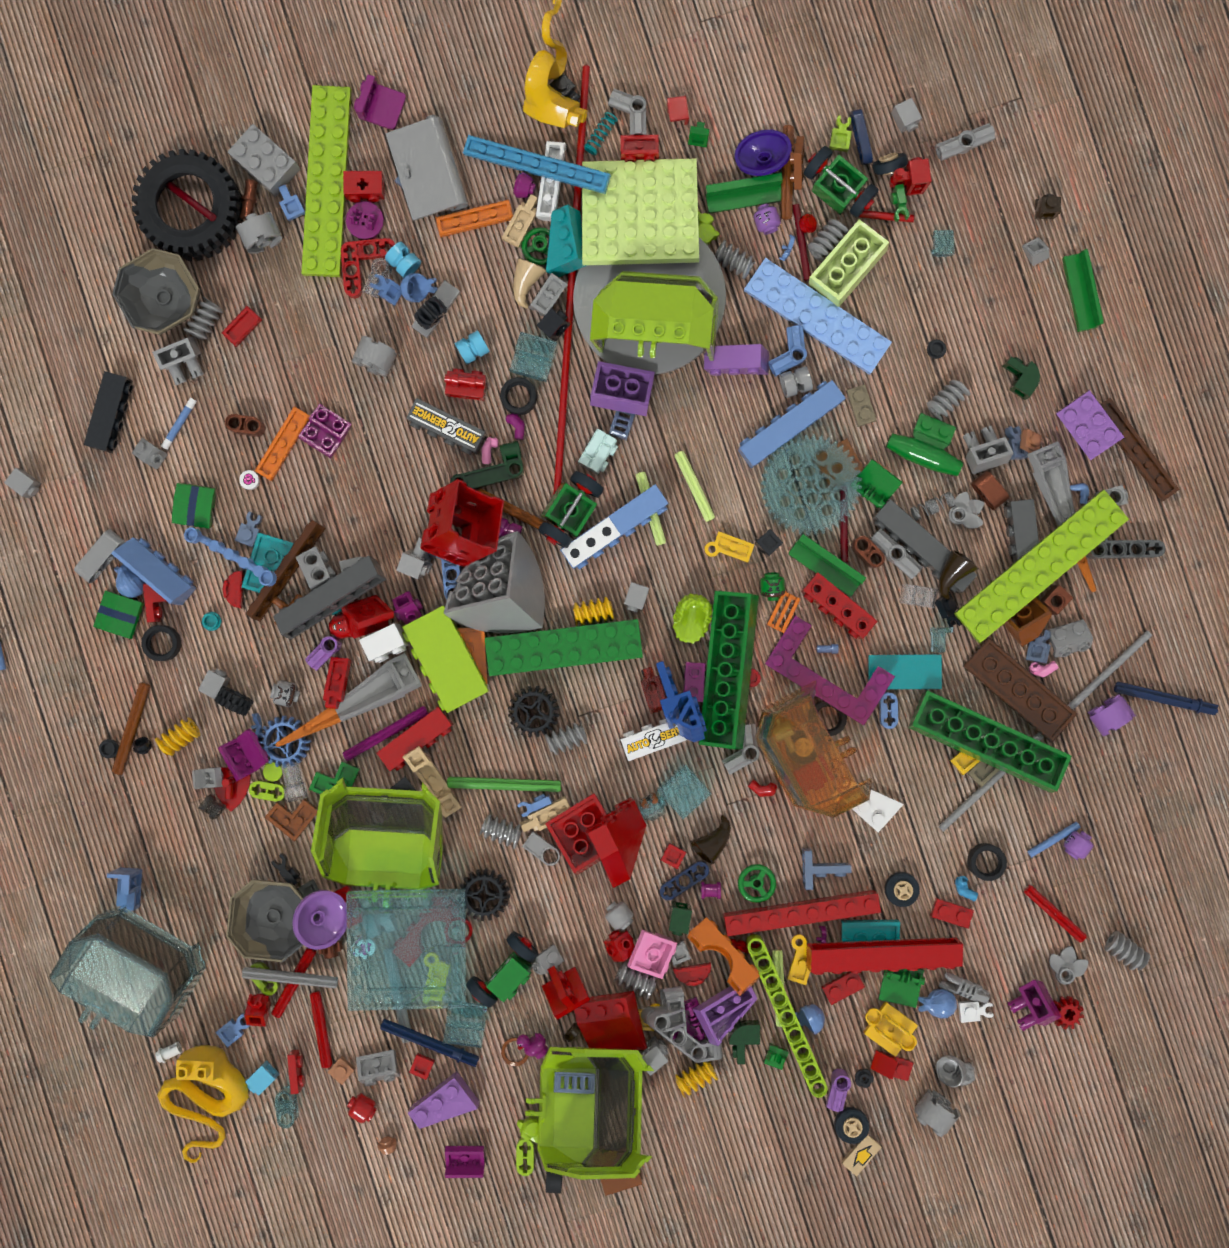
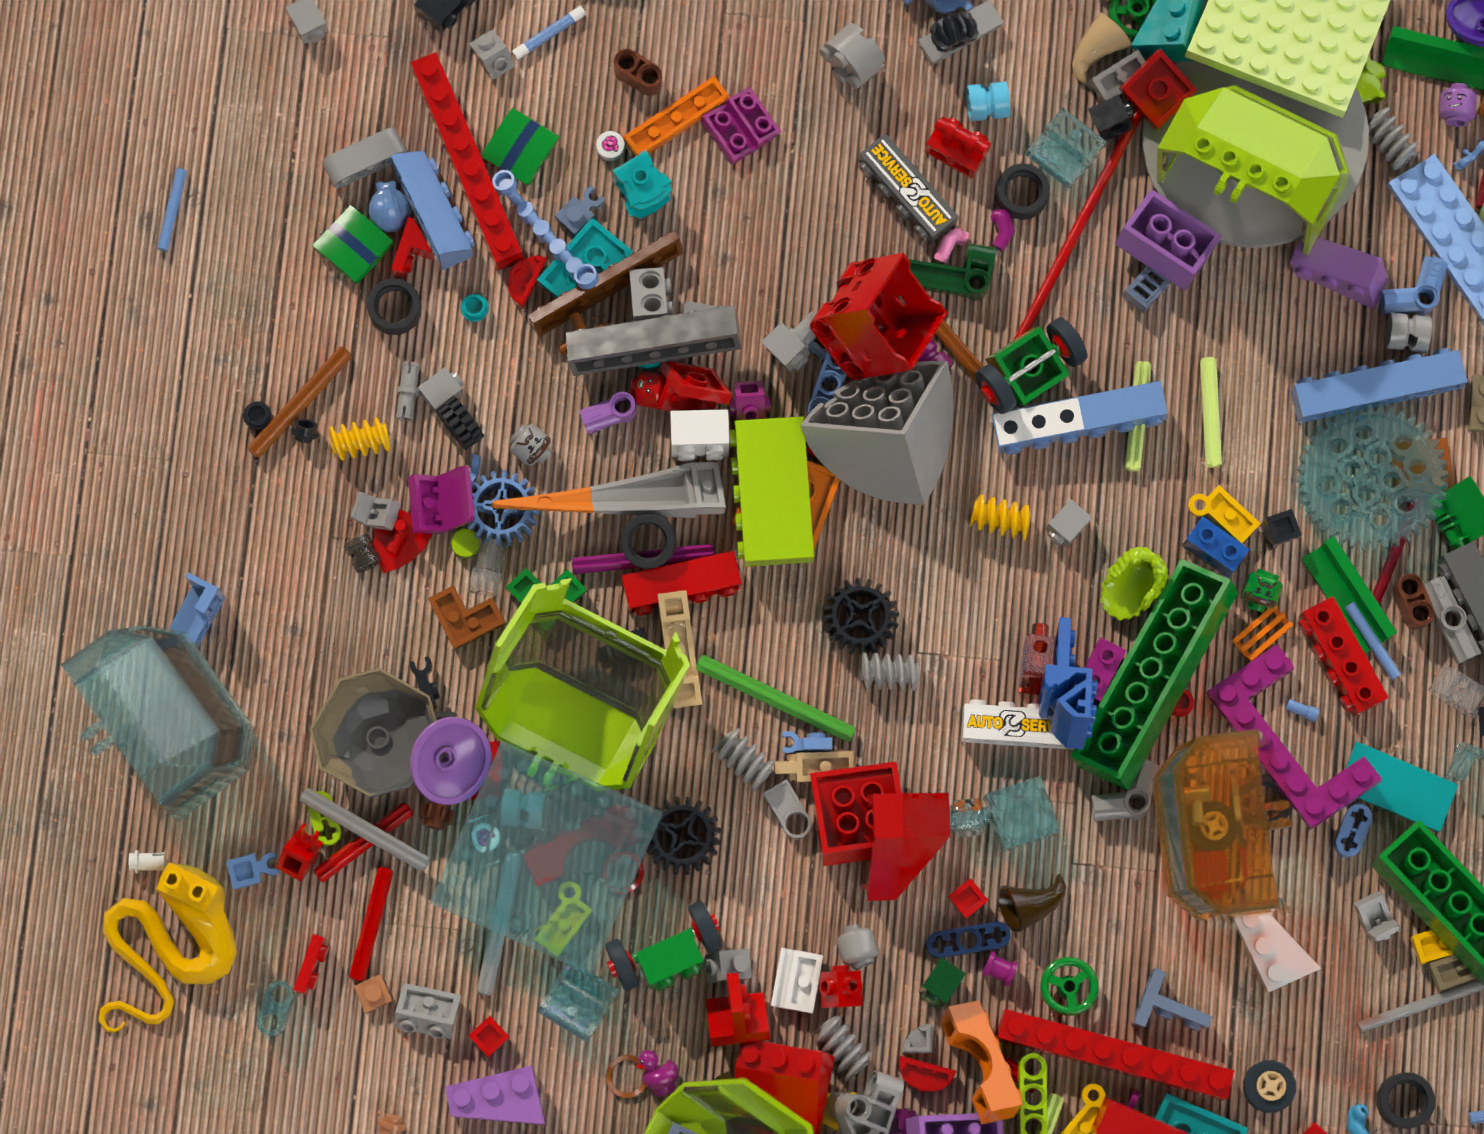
camera: 15 degrees right, 10 degrees down
medium azure brick [246,1060,280,1096] -> none
lime beam [249,780,287,802] -> none
red hinge [323,657,351,709] -> none
red head [347,1093,377,1124] -> none
dark blue axle [380,1019,479,1067] -> none
green brick [485,619,643,676] -> none
light aqua brick [578,429,619,475] -> none
bright pink plate [627,930,677,979] -> none
red arm [748,779,777,797] -> none
none -> light grey pin [395,362,420,422]
none -> red brick [410,52,523,272]
none -> teal piece [612,150,673,219]
none -> black tyre [621,514,677,569]
none -> white plate [771,948,823,1014]
none -> red plate [1118,49,1197,129]
none -> blue brick [1182,516,1250,579]
none -> medium blue bar [1345,602,1401,680]
none -> light grey bracket [1353,891,1401,942]

